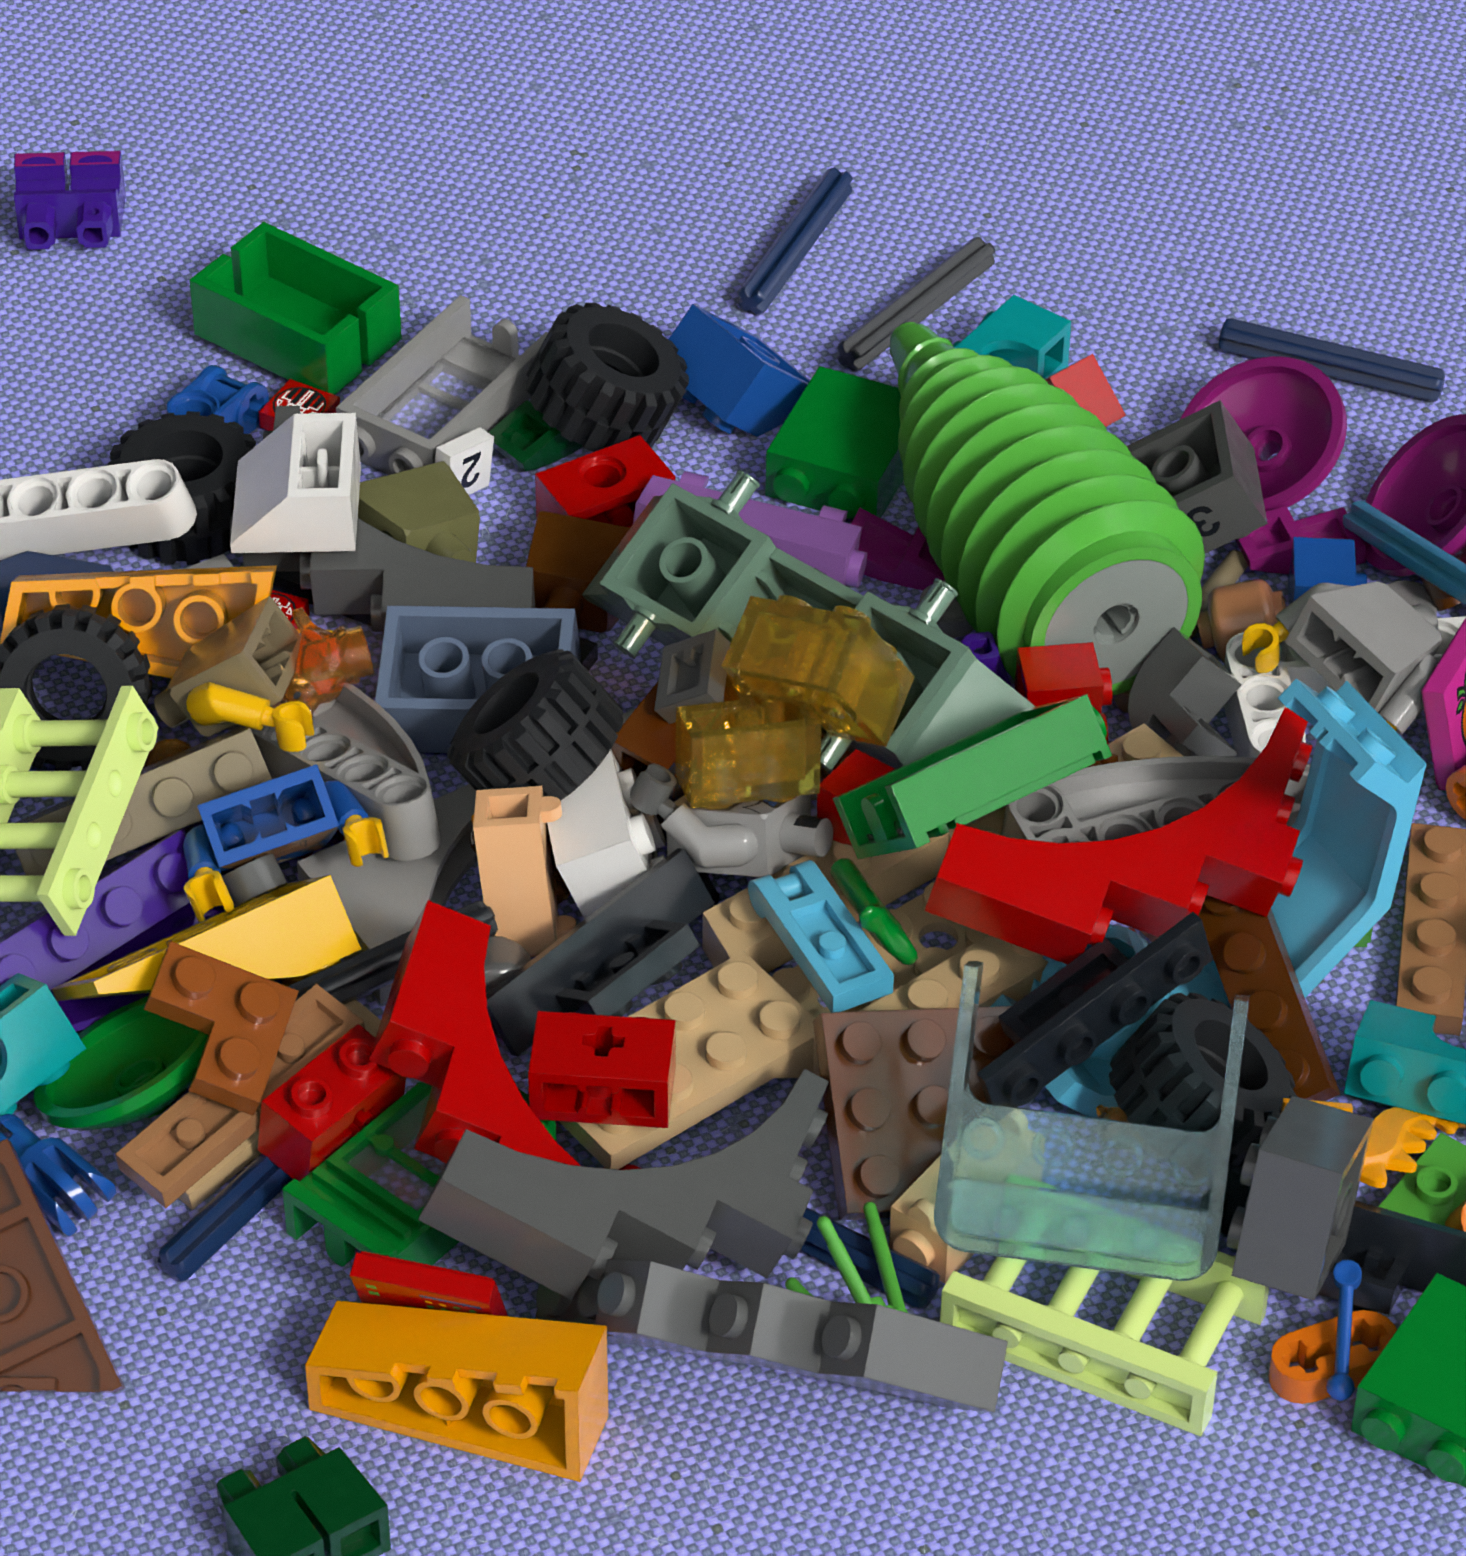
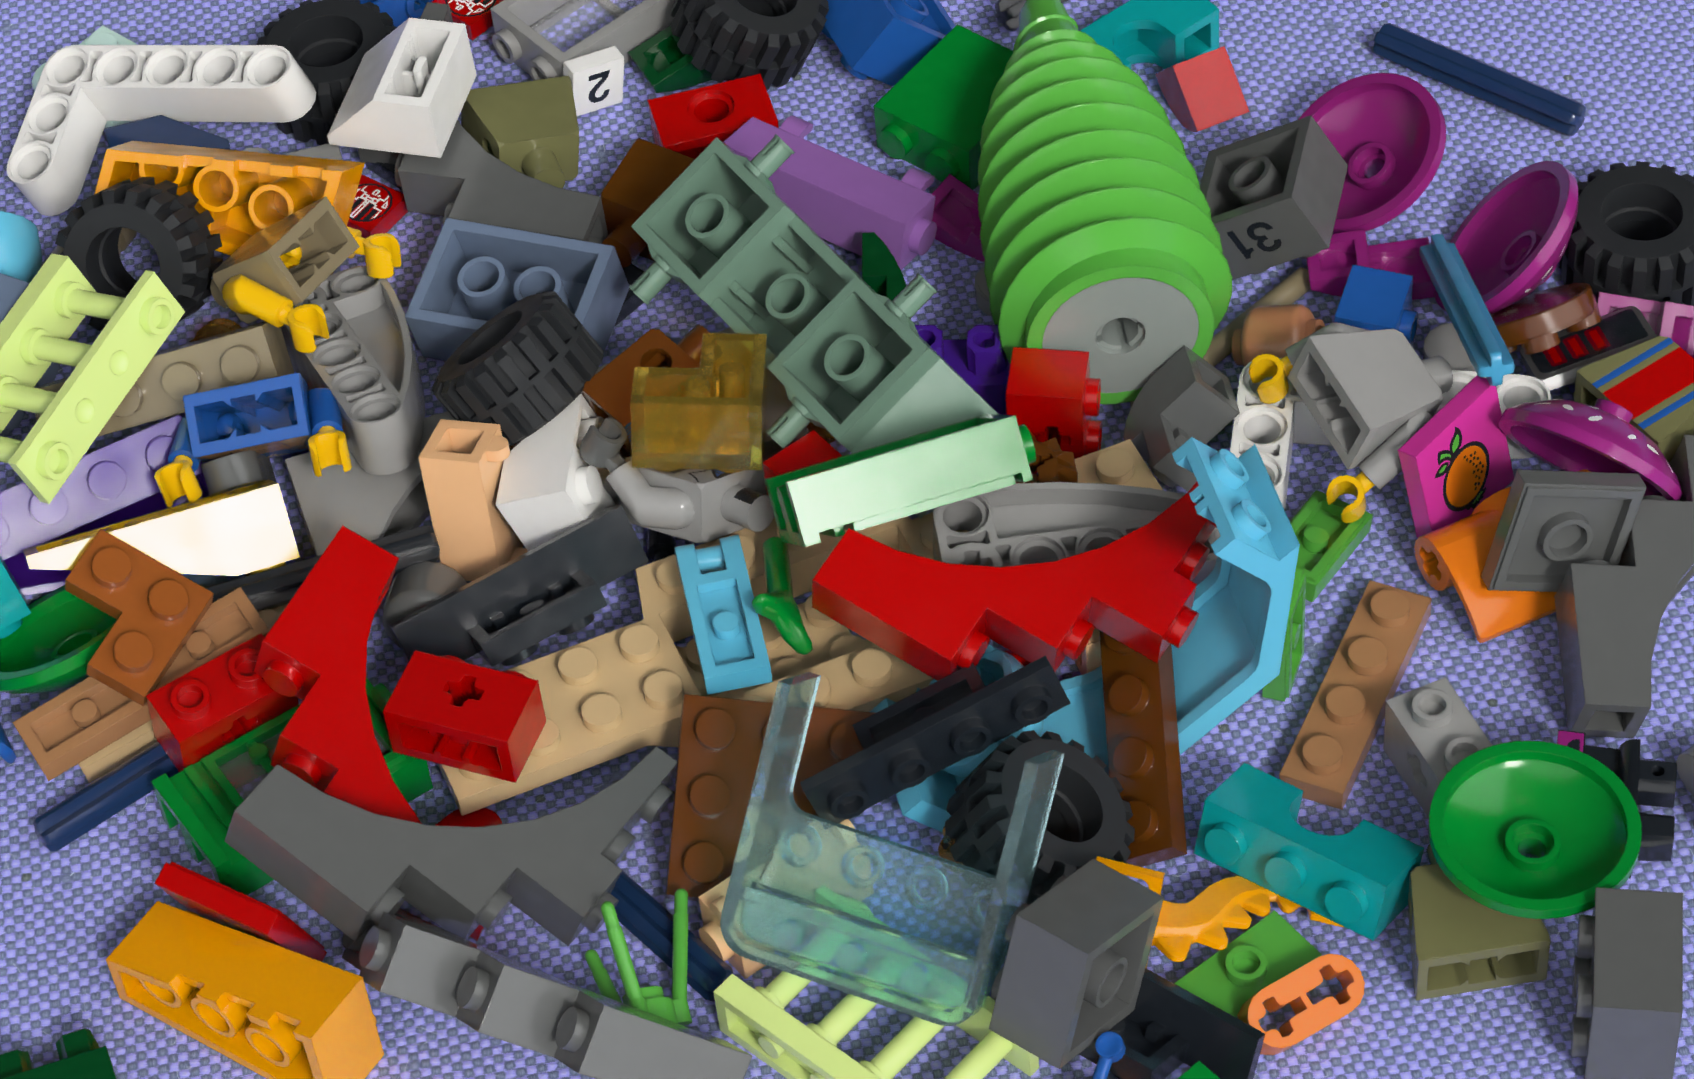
camera: 20 degrees right, 5 degrees up
clear orange animal [283,607,374,719] -> none
dark grey bracket [654,629,751,724] -> none
clear yellow brick [721,595,915,747] -> none

